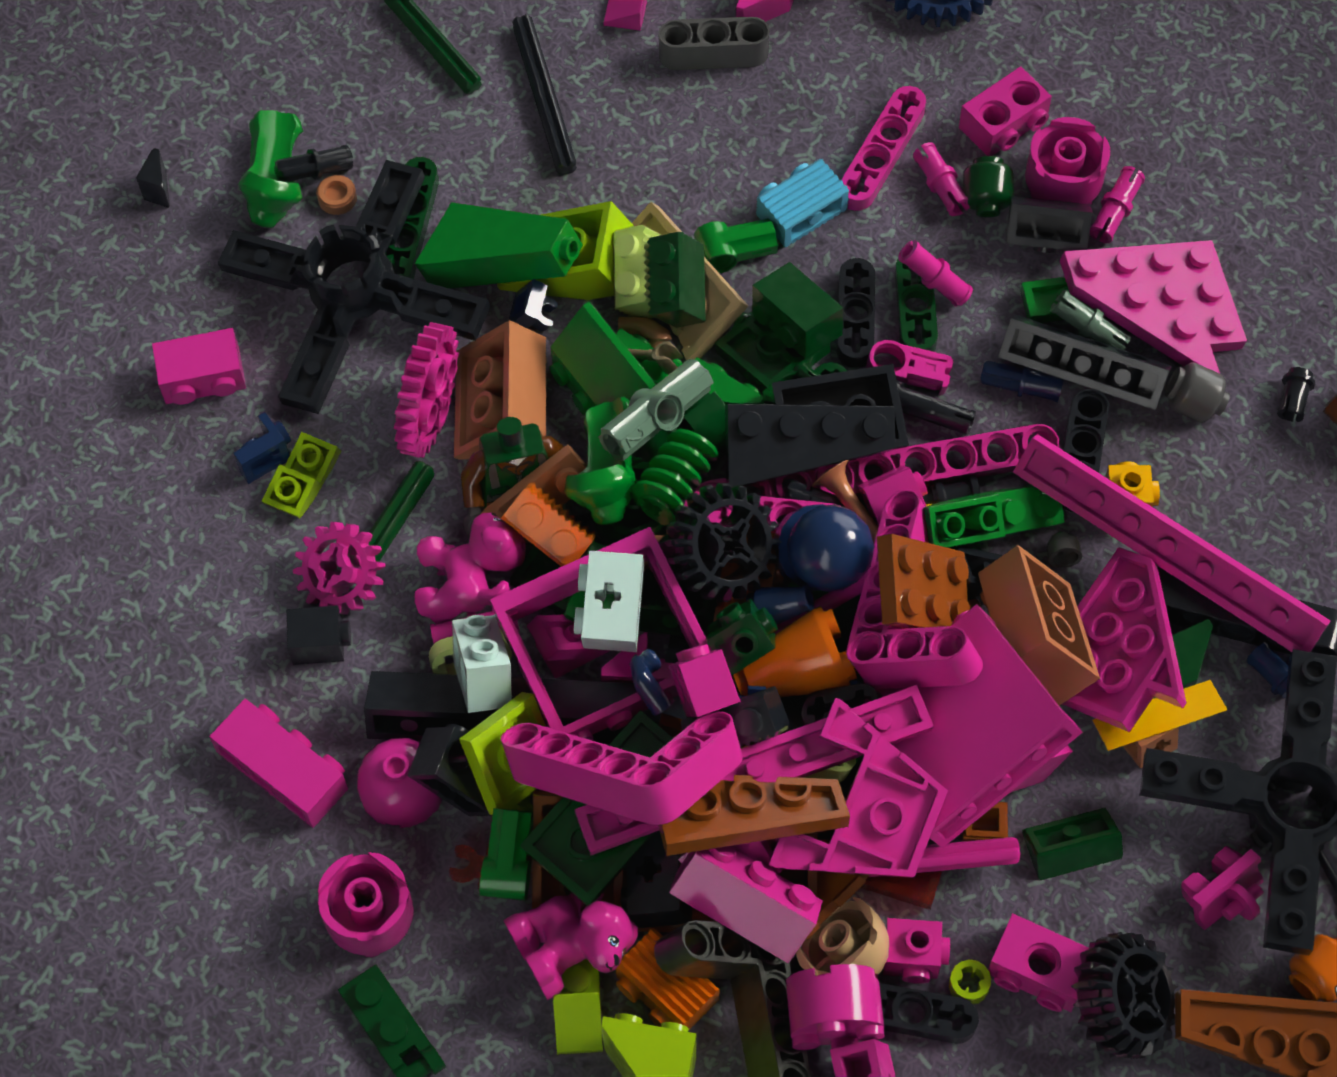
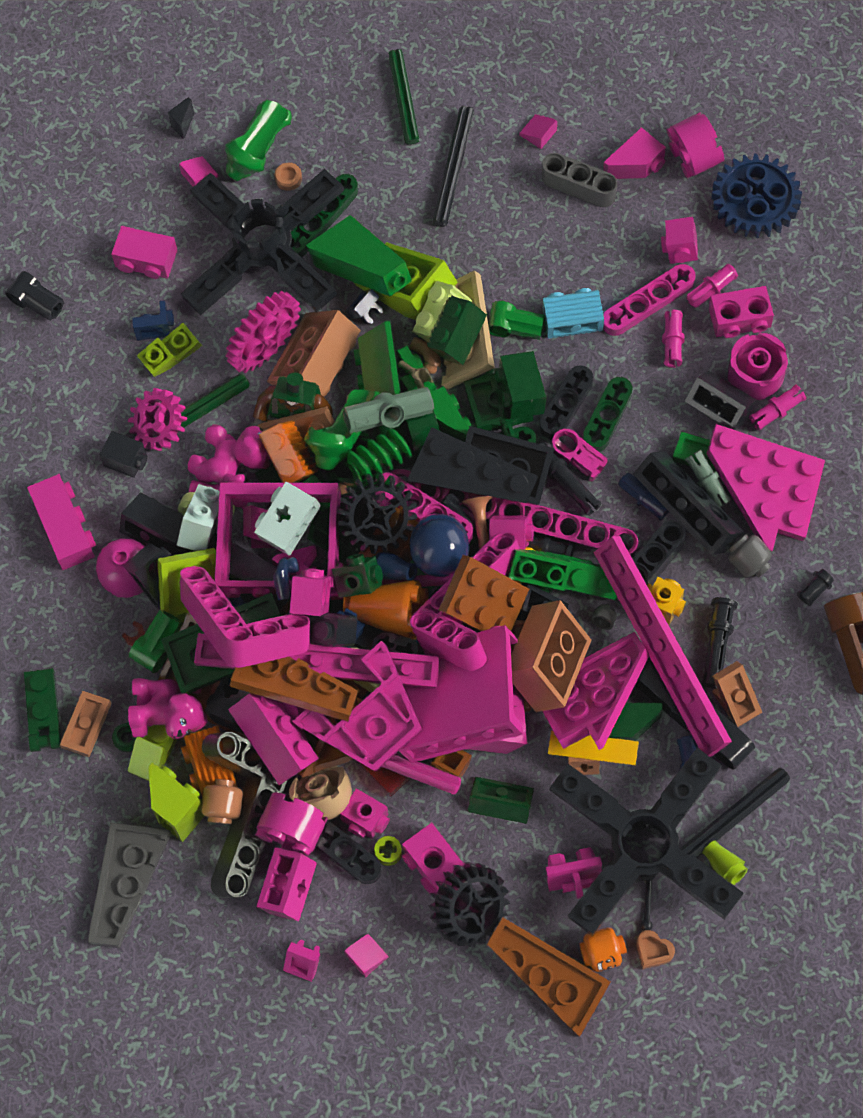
camera: 30 degrees right, 5 degrees up
black axle [274,145,353,182] -> none
dark pink brick [318,852,414,957] -> none
dark pink pin [898,240,973,307] -> none
dark green head [963,156,1014,218] -> none
none -> black piece [5,271,64,321]
none -> nougat plate [60,691,112,757]
none -> dark green plate [112,723,143,752]
none -> dark pink slope [179,156,219,187]
none -> nougat head [201,779,243,824]
none -> dark pink brick [661,217,698,264]
none -> dark pink axle [686,263,738,308]
none -> black pin [702,597,738,689]
none -> nougat slope [712,661,762,727]

